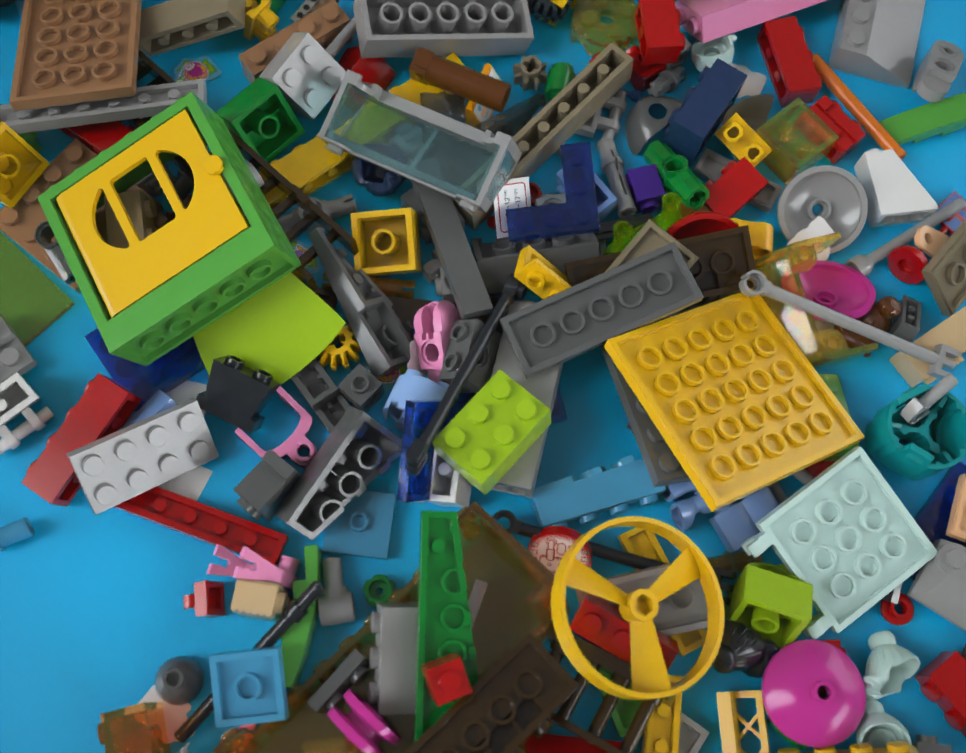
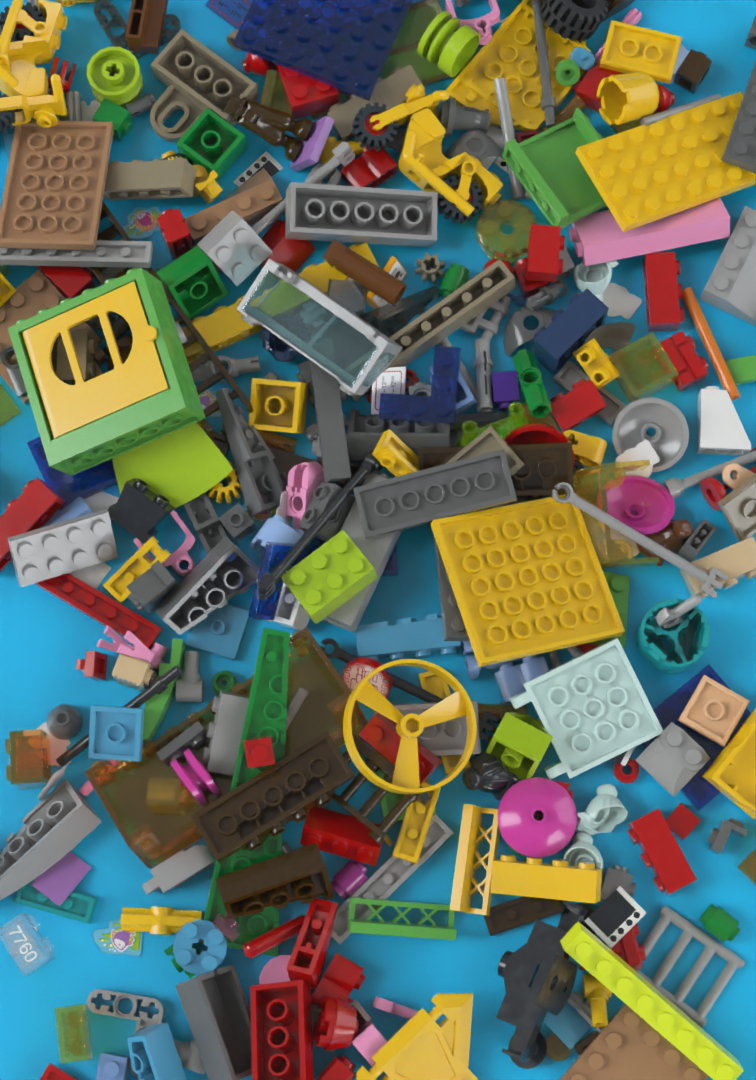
camera: 20 degrees right, 5 degrees up
none -> yellow plate [103,536,171,604]
none -> red brick [157,209,194,260]

